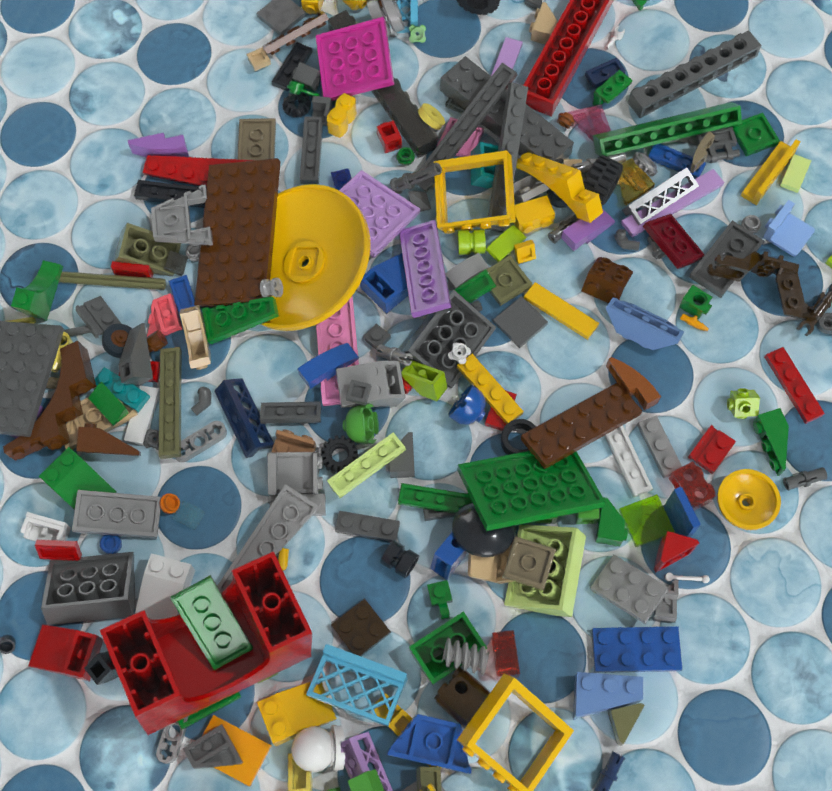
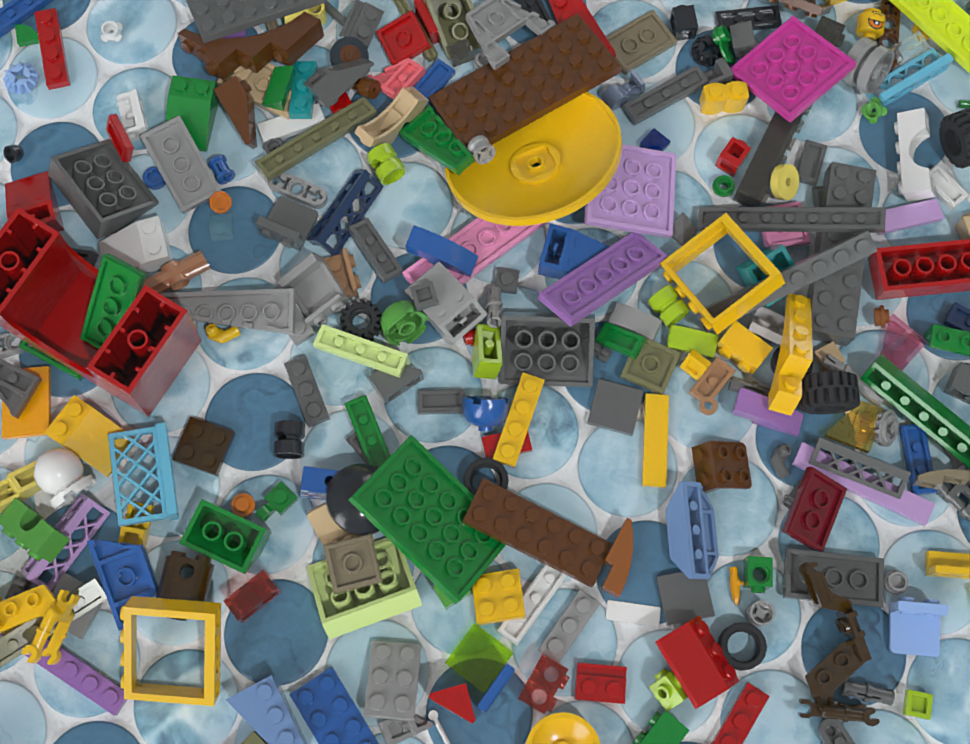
camera: 55 degrees right, 5 degrees up
dark grey arm [191,387,212,416] -> none
dark grey pin [390,163,442,194] -> none
light grey piece [441,638,490,675] -> none
white plate [448,343,471,364] -> none
green slope [595,497,628,547] -> none
none -> nougat piece [143,250,211,294]
none -> blue bush [208,155,236,185]
none -> orange plate [231,493,256,518]
none -> dark grey bracket [256,196,319,251]
none -> lime wheel [366,143,406,185]
none -> red tile [376,10,431,65]
none -> dark grey tile [418,389,464,415]
none -> yellow plate [472,568,526,626]
none -> sand blue leg [602,69,646,110]
none -> white sticker [606,600,661,627]
none -> red slope [655,615,740,709]
none -> dark grey tile [656,572,715,626]
none -> black brick [670,5,698,41]
none -> medium nougat hinge [688,357,736,415]
none -> black tyre [718,622,767,671]
none -> light grey wheel [745,600,775,627]
none -> dark grey tile [797,139,827,187]
none -> dark grey pin [840,680,895,706]
none -> white arch [894,108,935,202]
none -> white tile [930,164,969,211]

